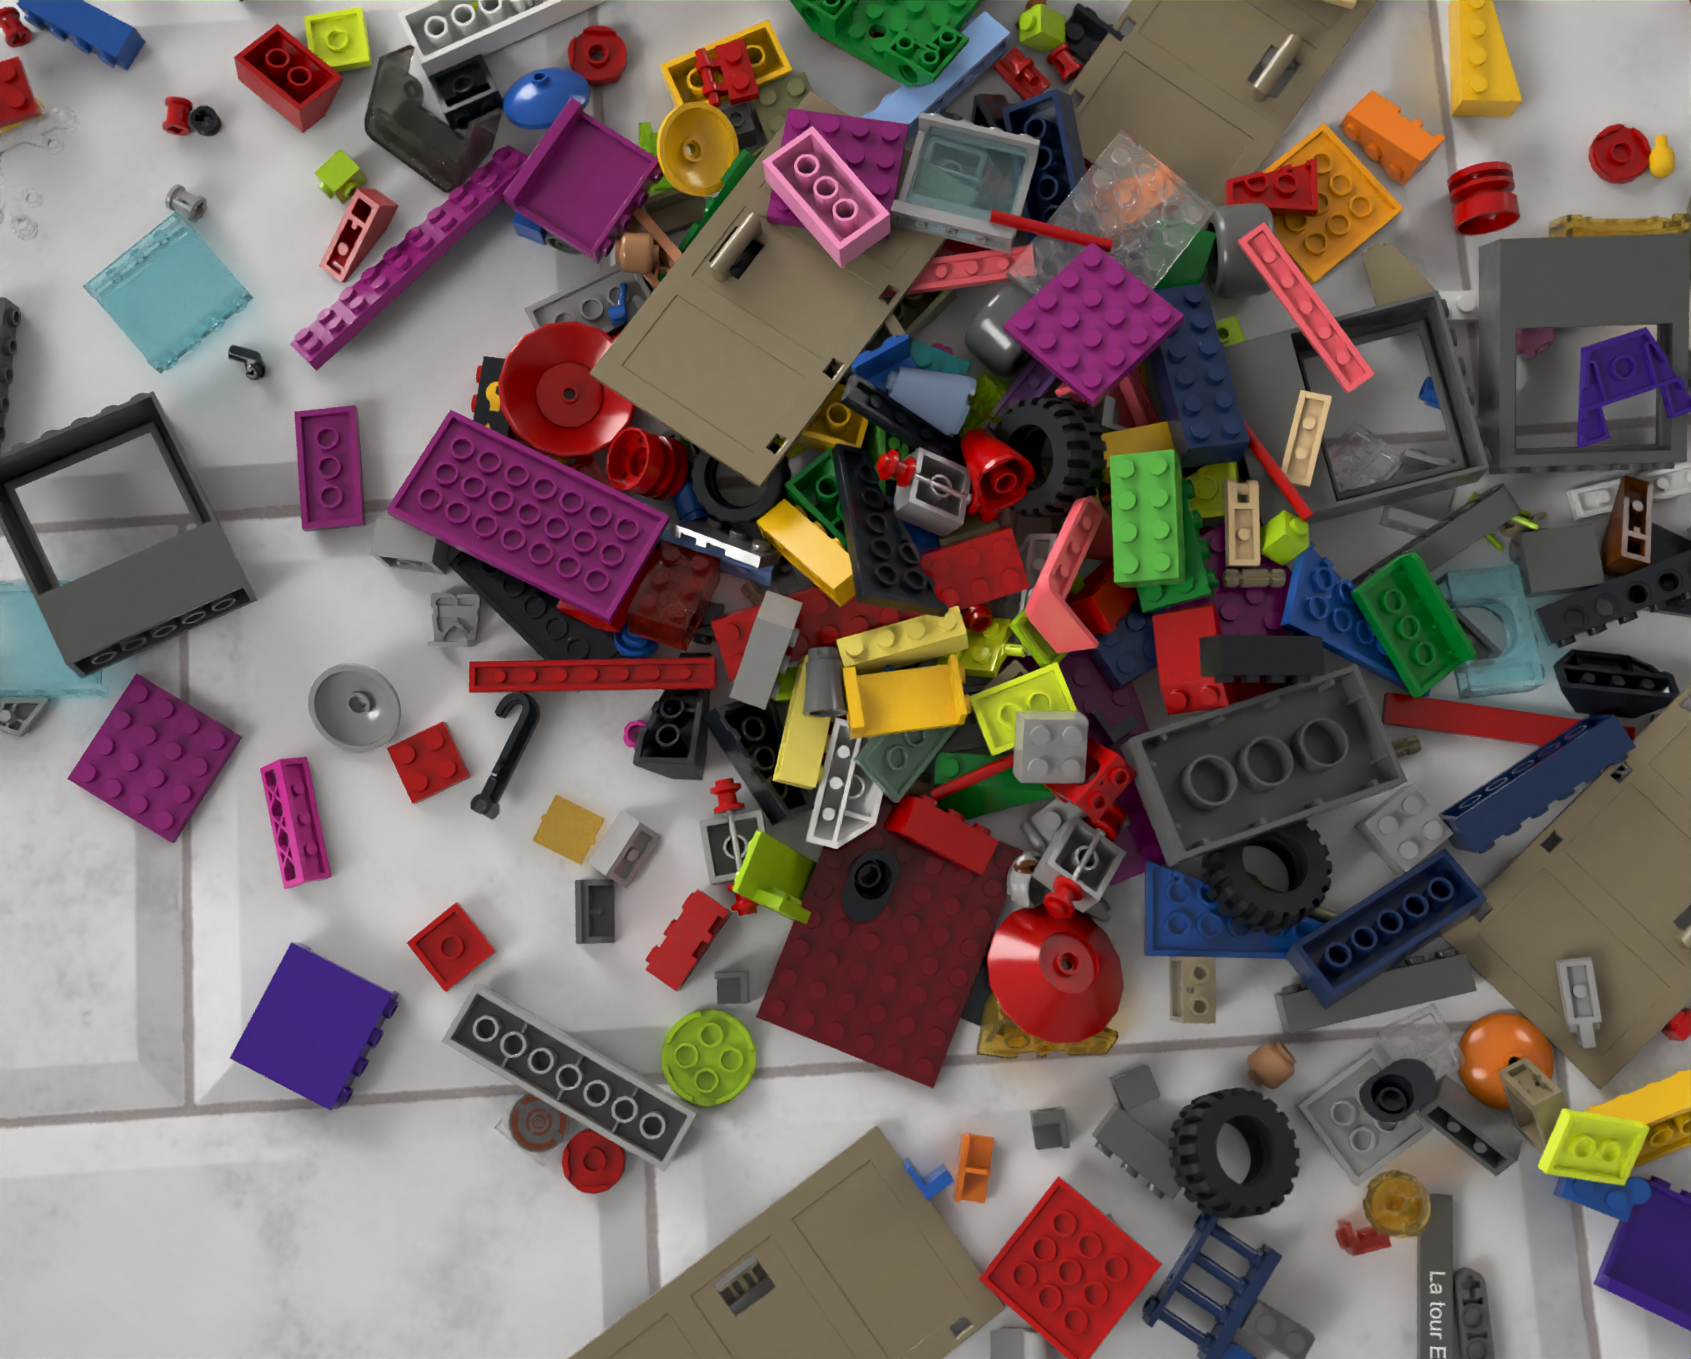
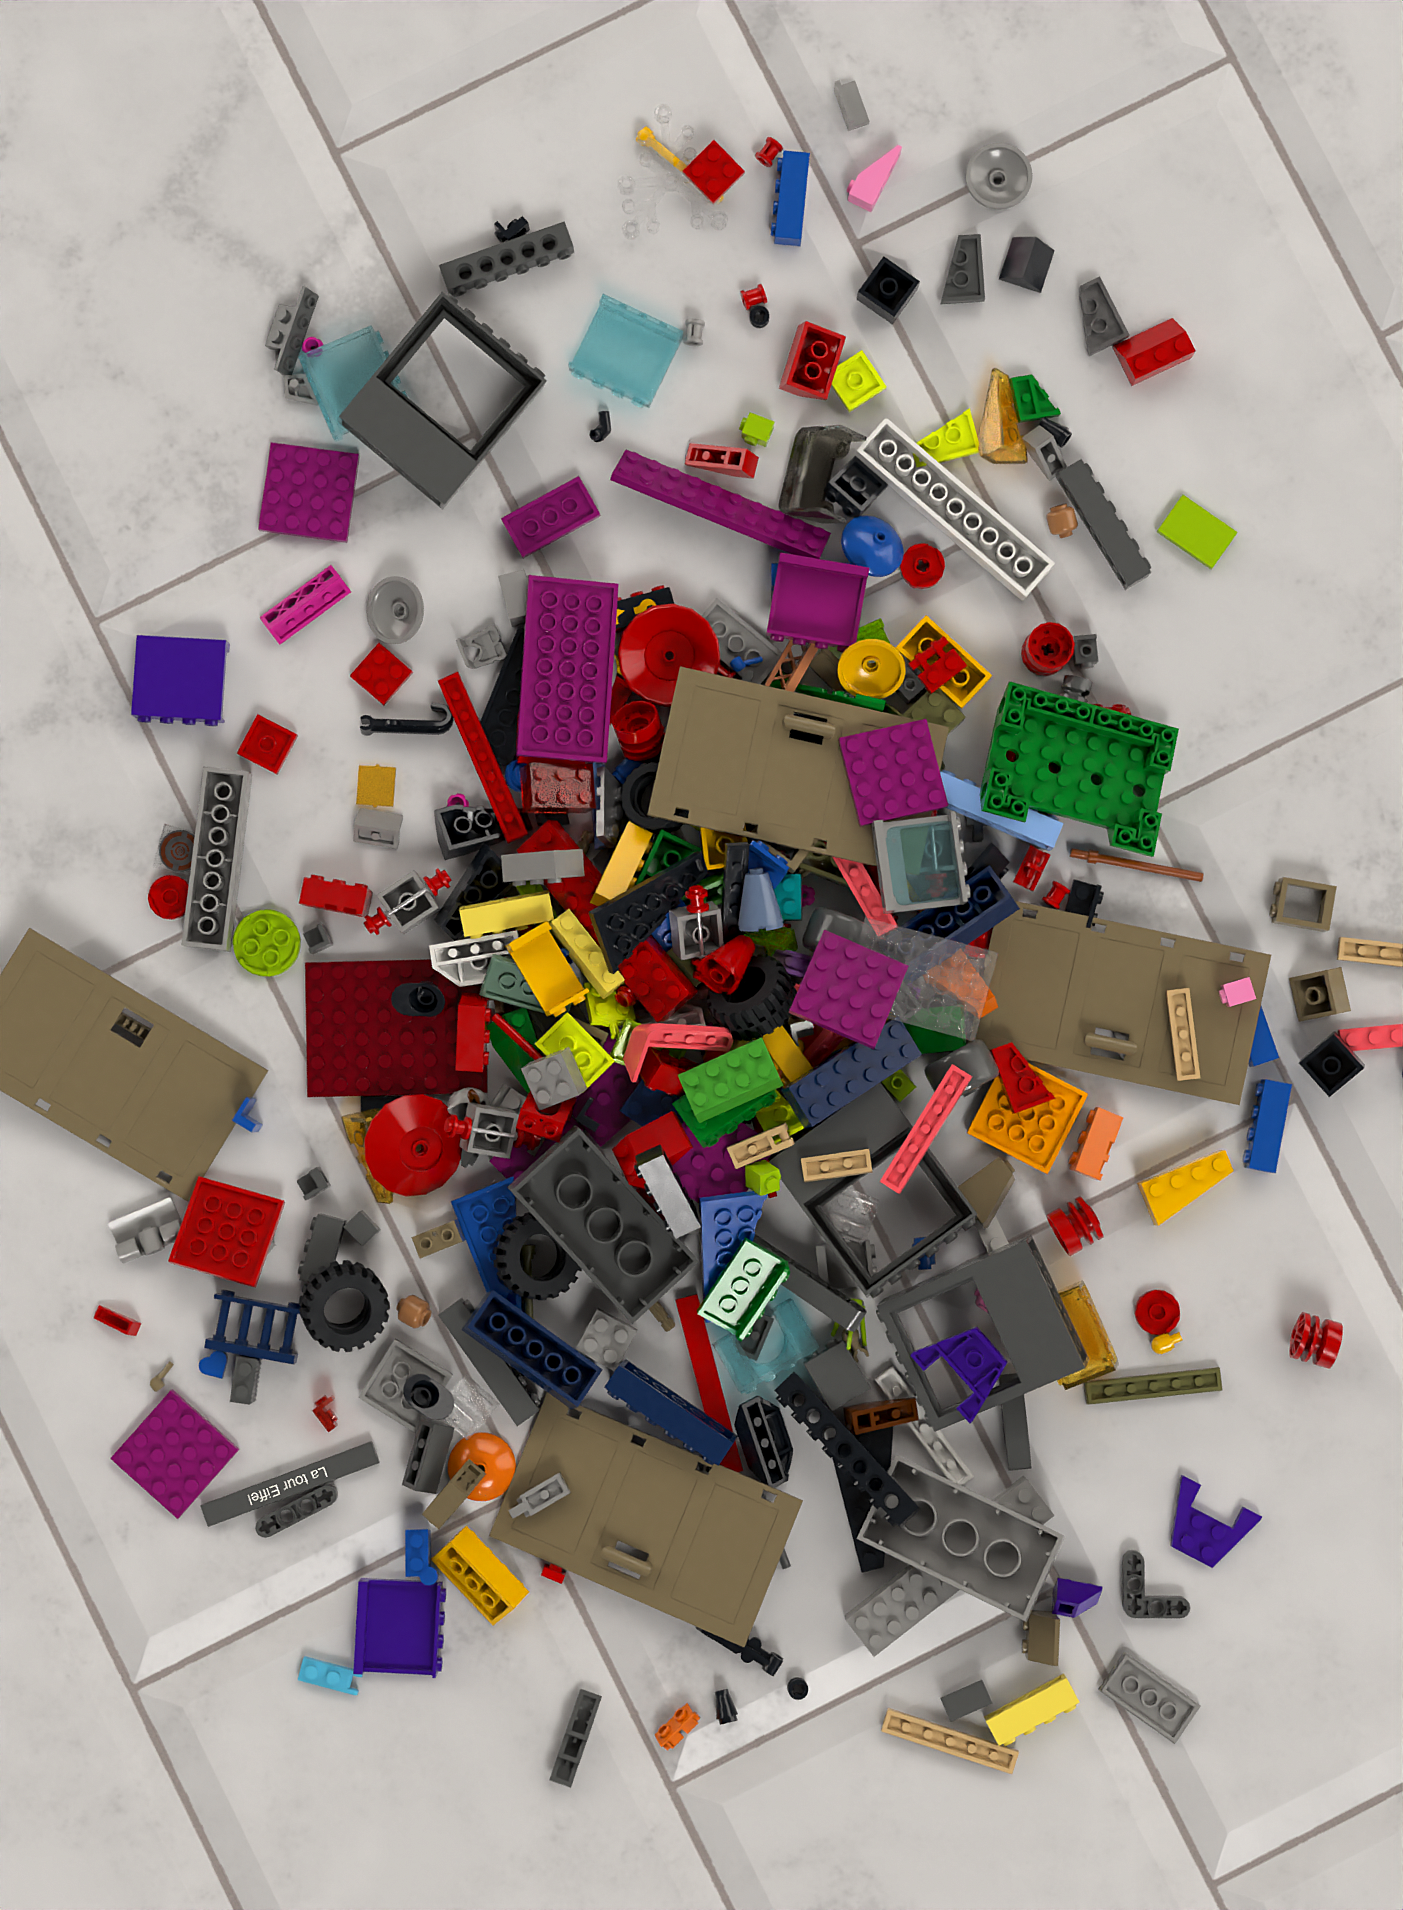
camera: 65 degrees right, 5 degrees up
dark grey hinge [575,879,615,944] -> none
medium nougat head [615,232,660,274] -> none
lime bracket [732,830,817,924] -> none
bright pink brick [763,126,890,268] -> none
dark grey plant [803,647,848,718] -> none
orange panel [952,1132,994,1204] -> none
red bar [989,209,1113,253] -> none
lime brick [1019,4,1065,54] -> none
dark tan axle [1222,569,1286,588] -> none
red bar [1244,420,1314,522] -> none
clear yellow cylinder [1363,1170,1433,1239] -> none
neon yellow plate [1538,1109,1650,1186] -> none

